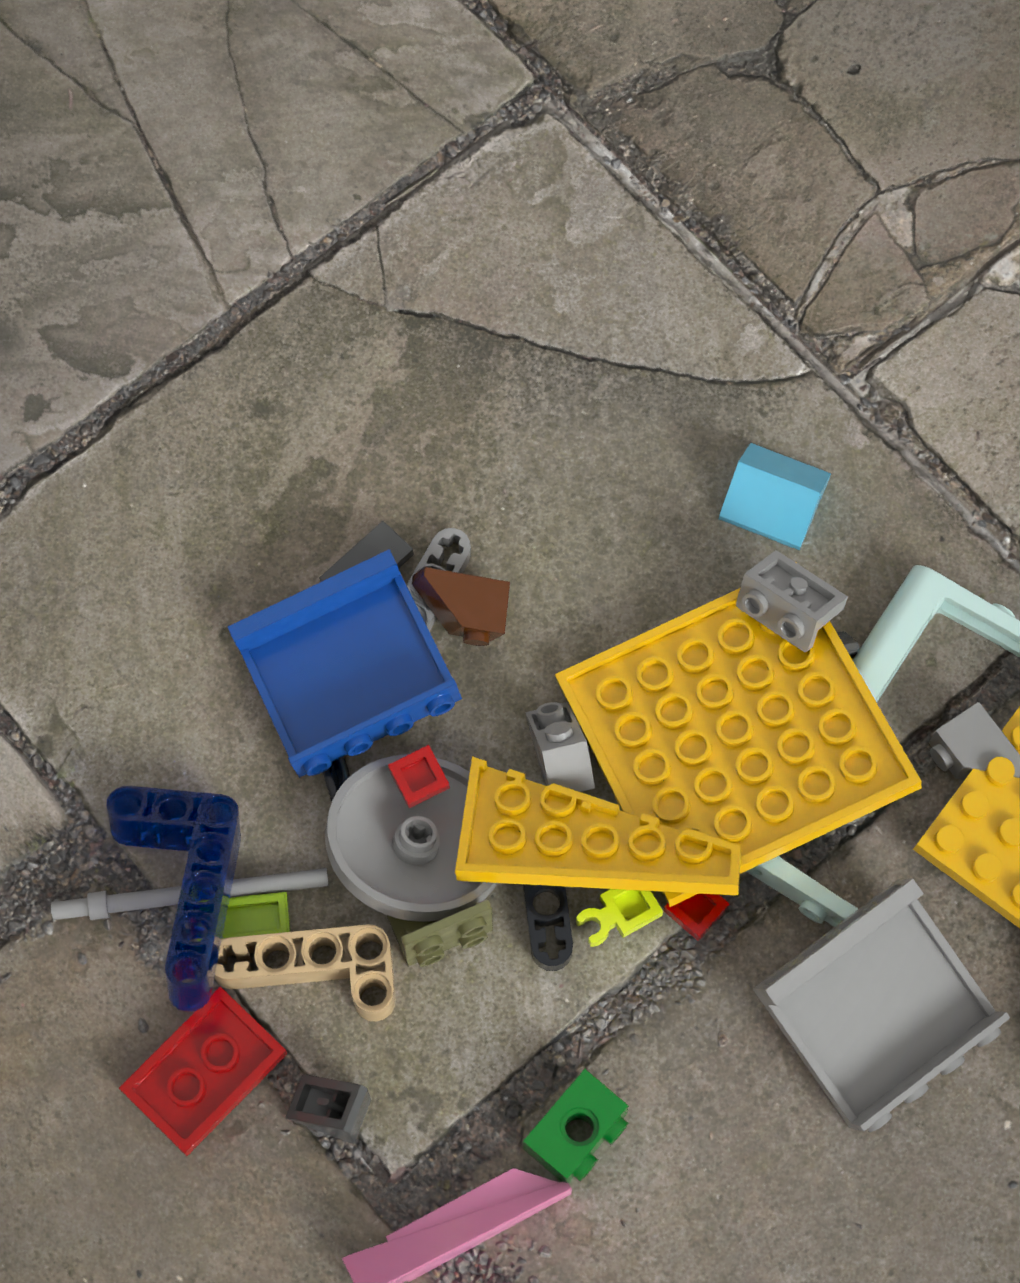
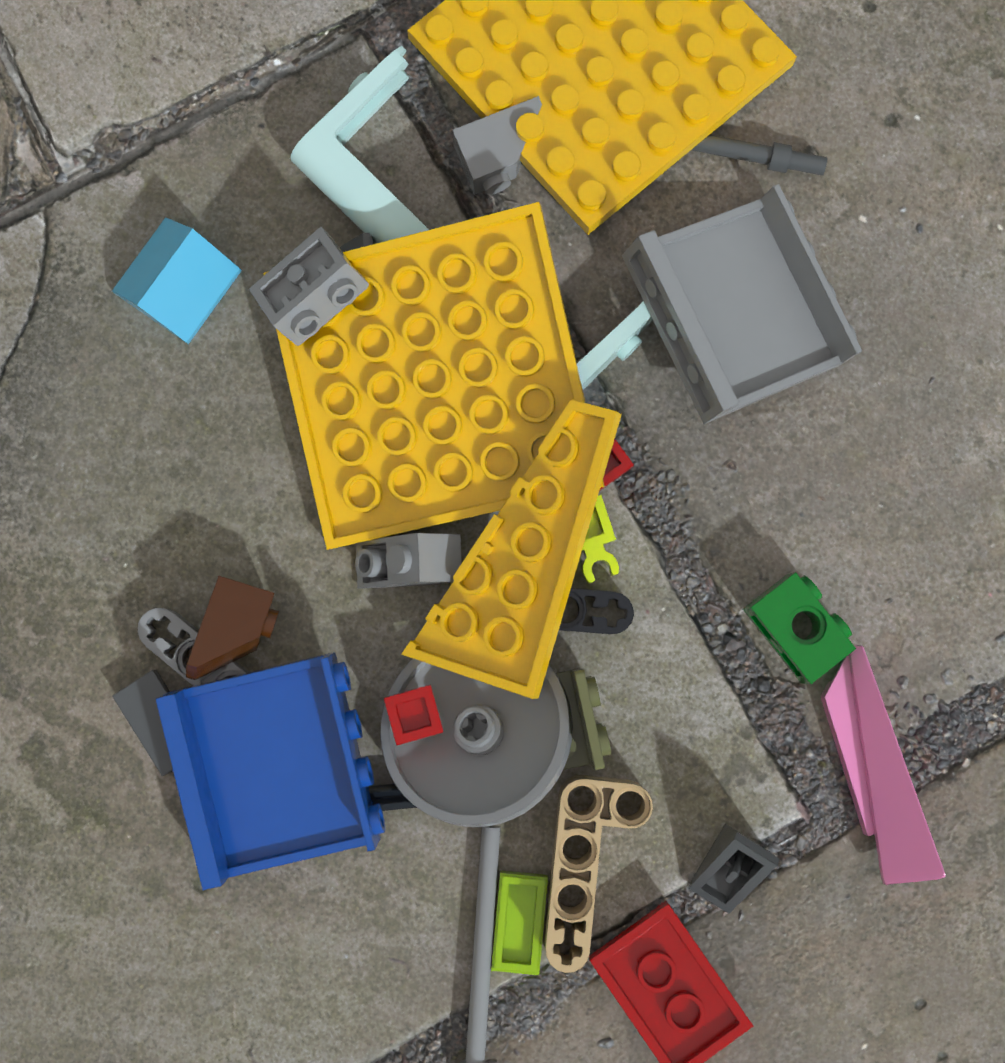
camera: 80 degrees left, 15 degrees up
clear blue beam [106,786,241,1012] -> none

